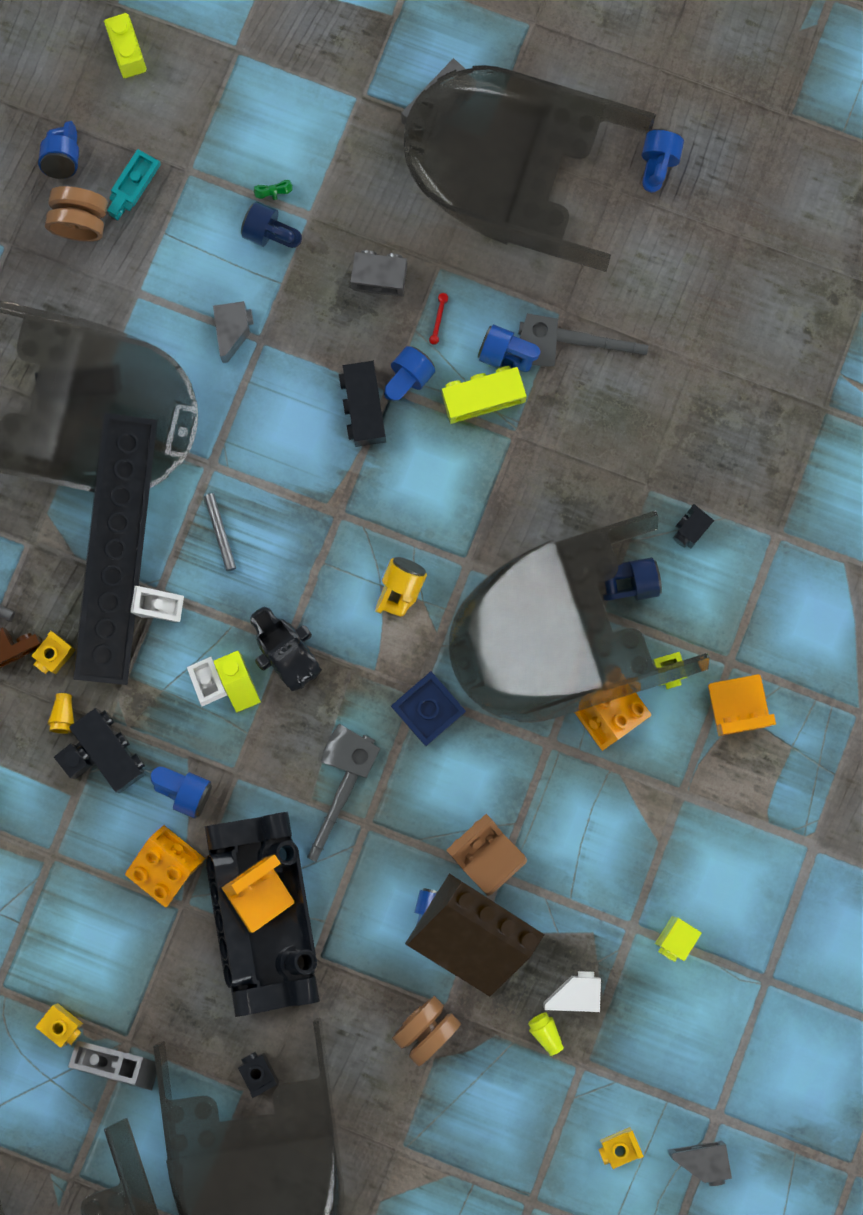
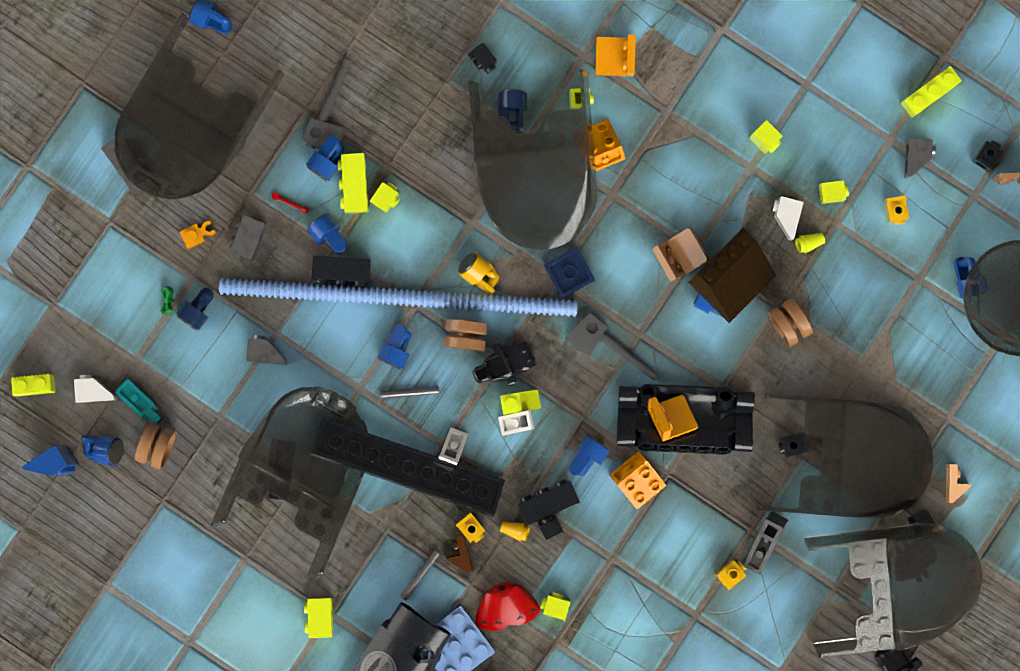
camera: 75 degrees left, 5 degrees up
none -> blue slope [22,445,79,477]
none -> white slope [74,375,117,403]
none -> light orange plate [180,221,216,250]
none -> light blue piece [219,278,577,317]
none -> neon yellow brick [370,182,400,214]
none -> blue piece [377,324,411,370]
none -> medium nougat wheel [443,319,488,351]
none -> neon yellow brick [818,180,849,204]
none -> neon yellow brick [901,66,962,118]

